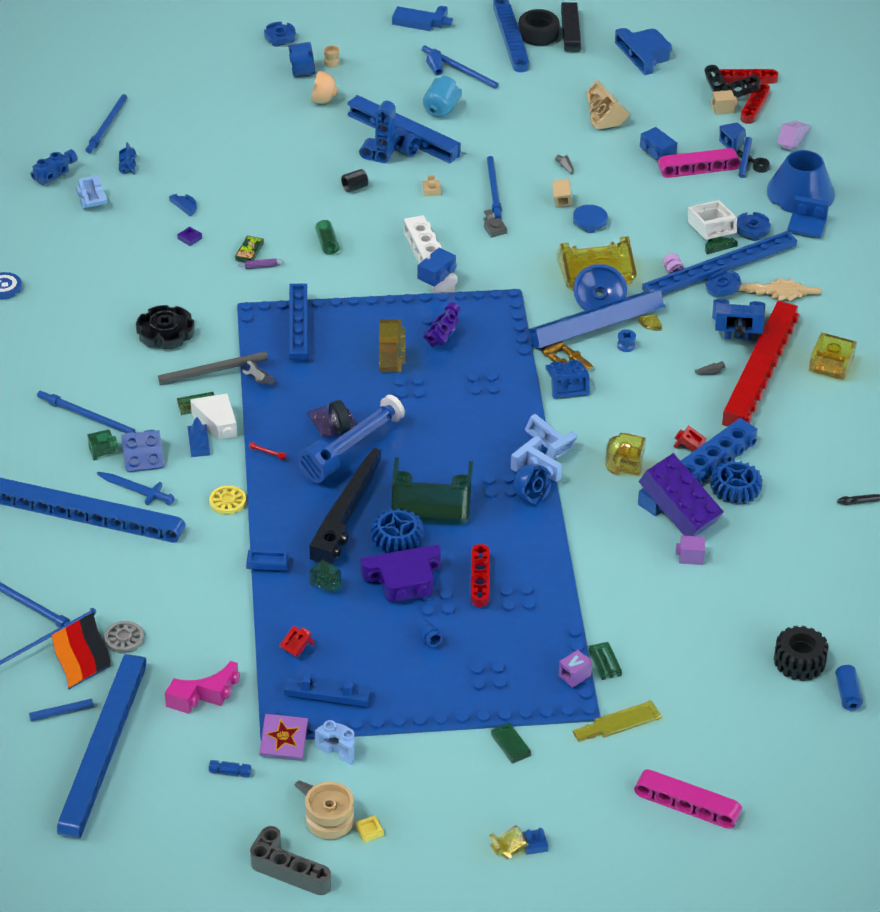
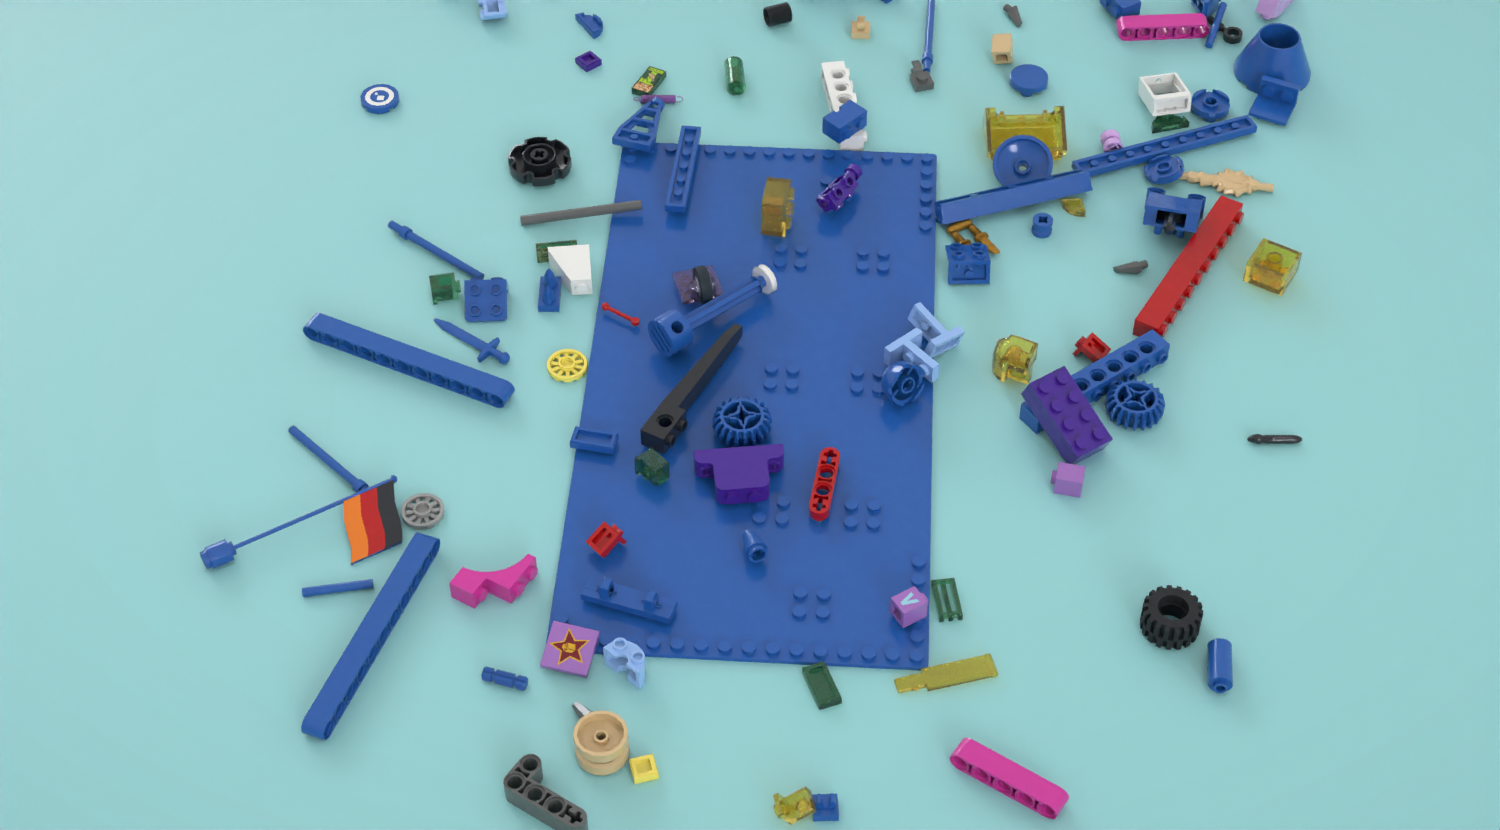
camera: 10 degrees right, 5 degrees up
dark grey plate [242,361,276,385] -> none
clear green windscreen [391,457,473,524] -> none
none -> blue plate [612,97,665,152]

